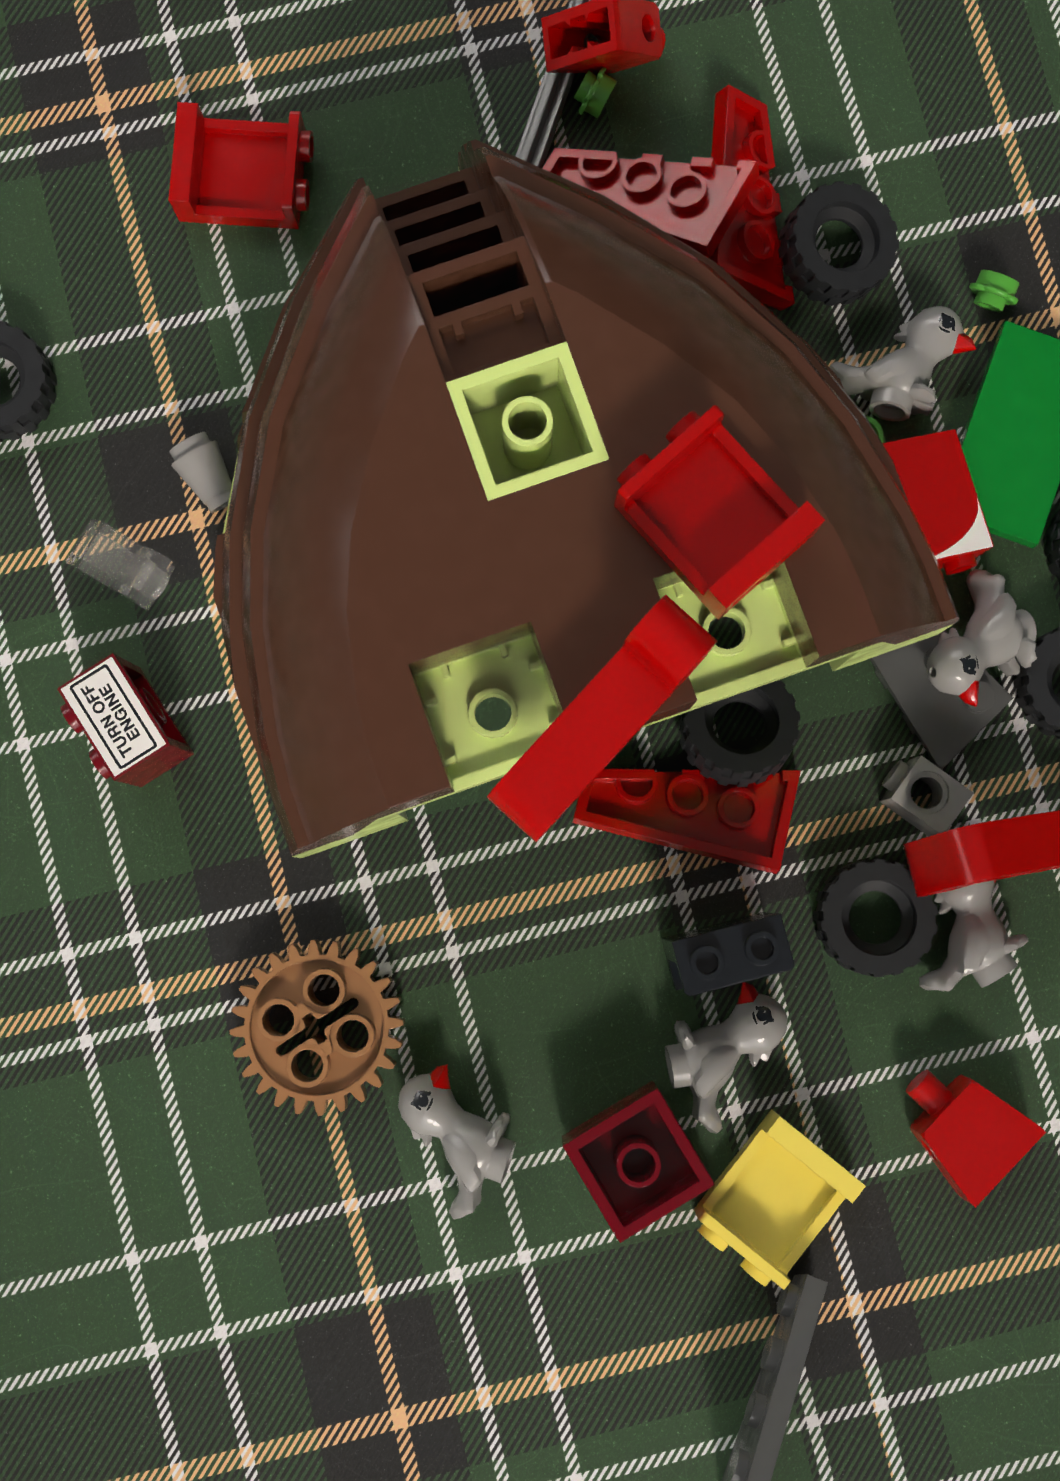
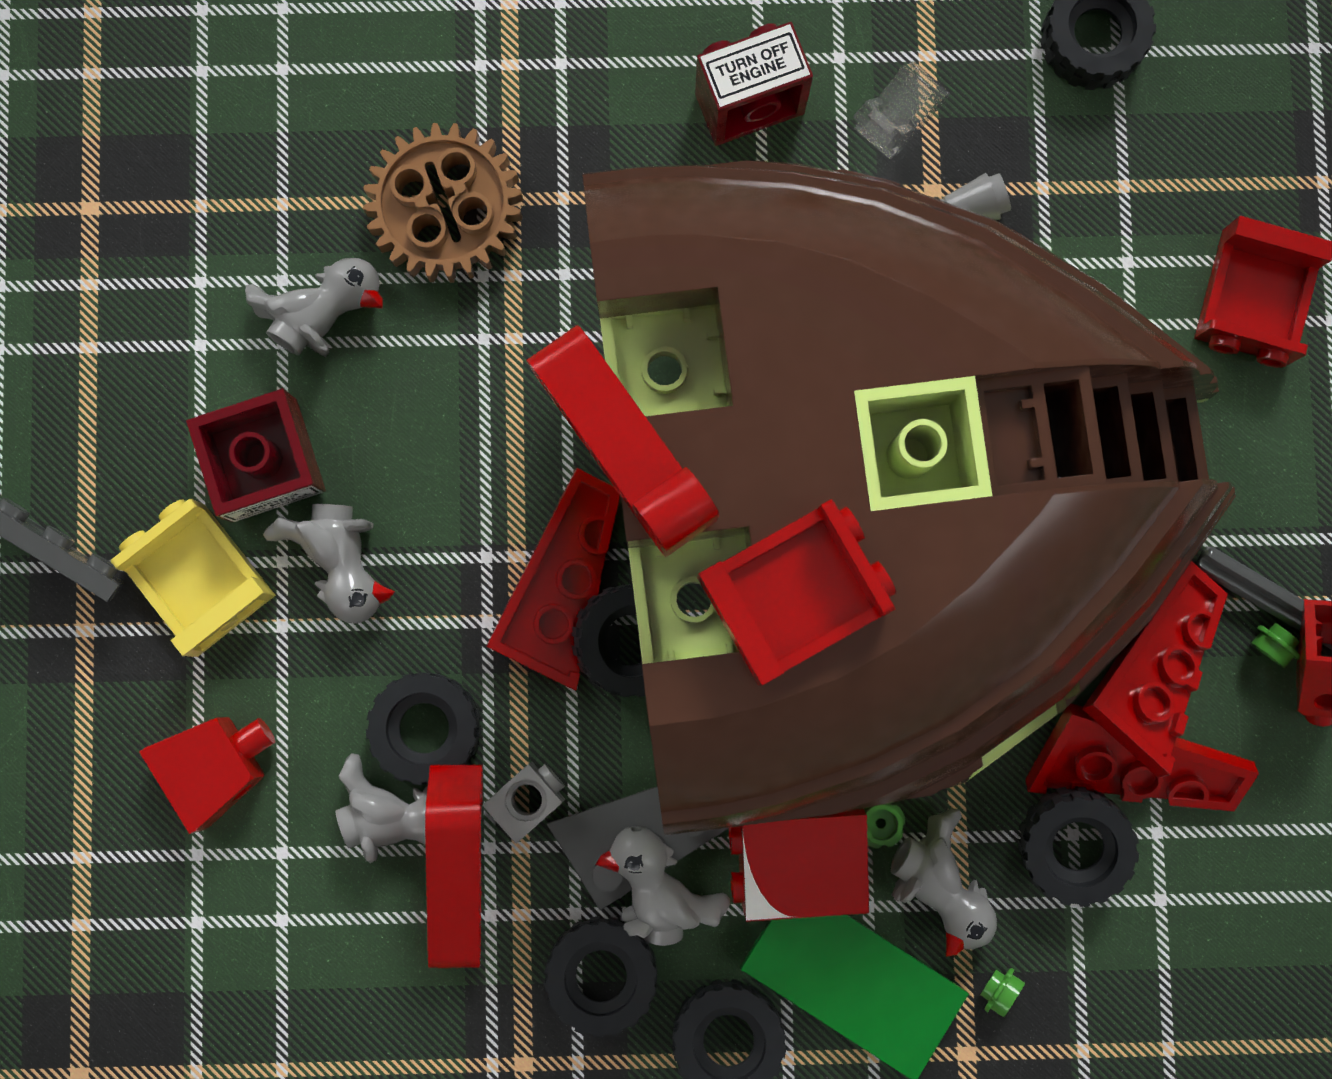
camera: 100 degrees right, 0 degrees up
black panel [661,912,794,996] -> none

